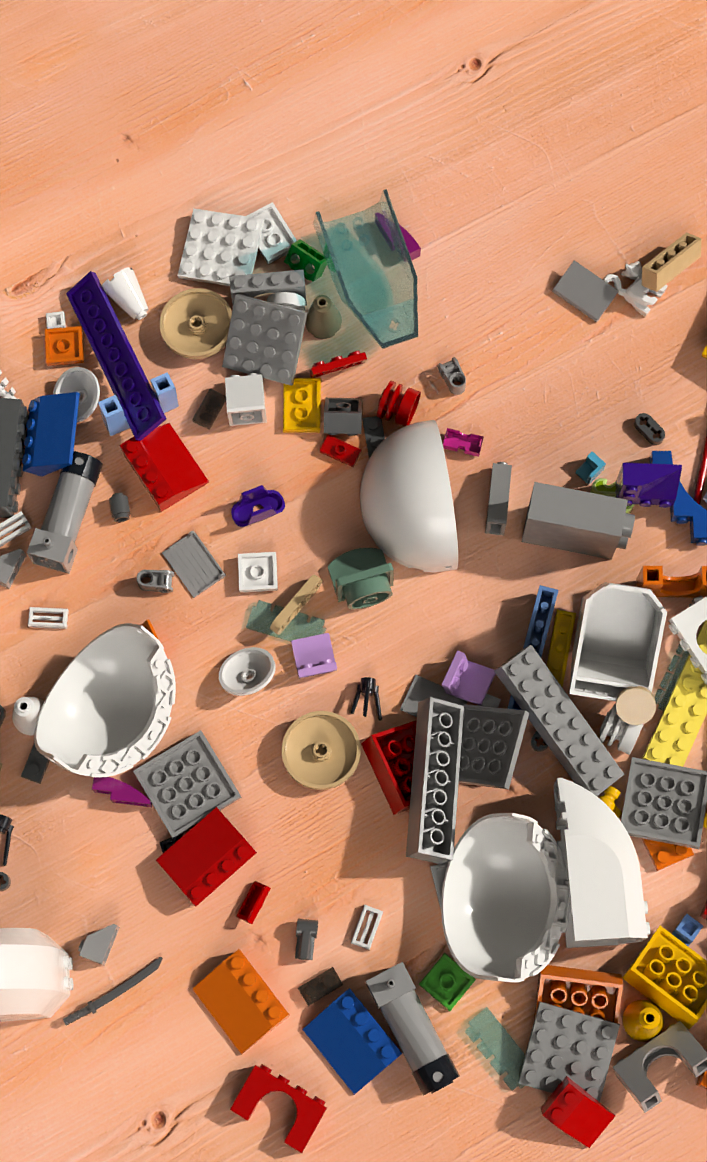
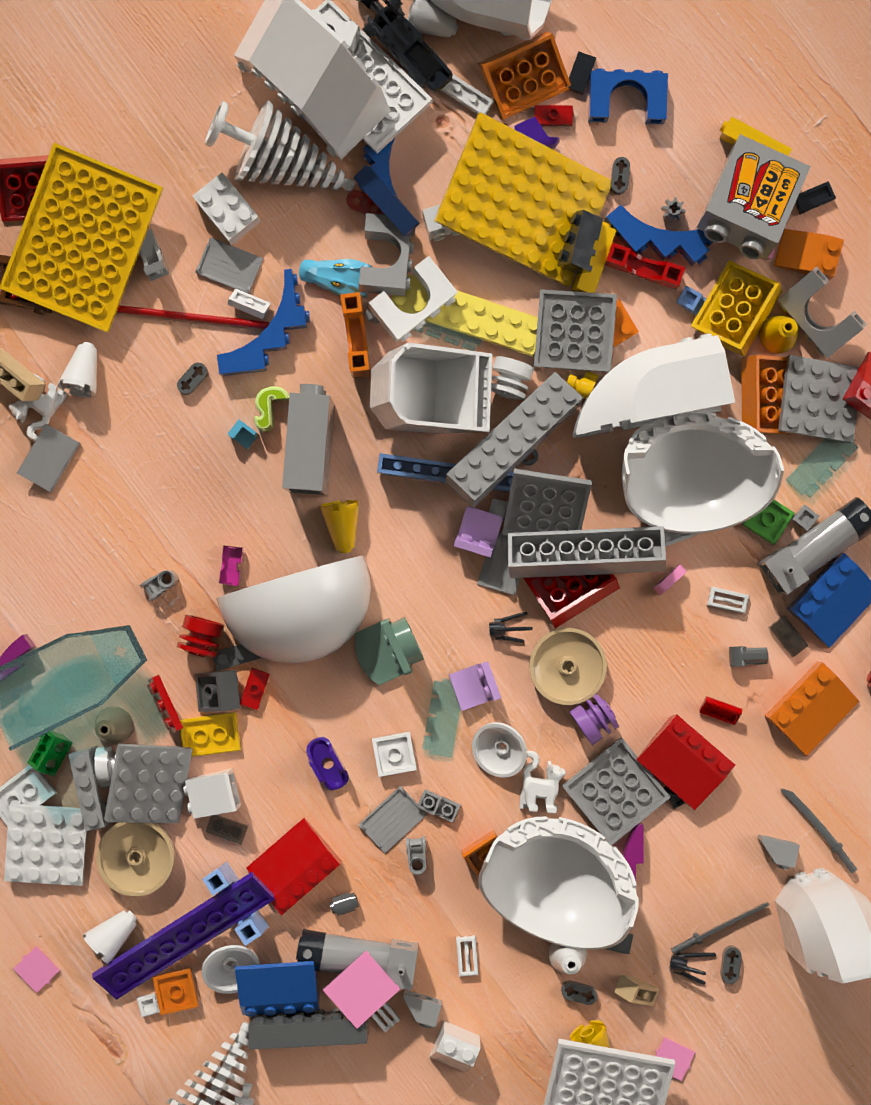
camera: 95 degrees left, 15 degrees up
tan beam [270,575,322,635] -> none
light grey slope [485,462,512,536] -> none
yellow tile [546,609,576,687] -> none
dark purple slope [616,463,682,508] -> none
tan tile [616,686,656,725] -> none
none -> bright pink piece [14,946,60,993]
none -> white cone [58,342,97,398]
none -> yellow cone [321,499,359,553]
none -> bright pink piece [323,951,400,1028]
none -> light grey slope [417,789,461,823]
none -> white animal [519,751,566,813]
none -> medium lavender wheel [570,693,619,745]
none -> bright pink beam [653,564,687,595]
none -> dark grey sword [670,902,769,955]
none -> light grey plate [791,504,820,531]

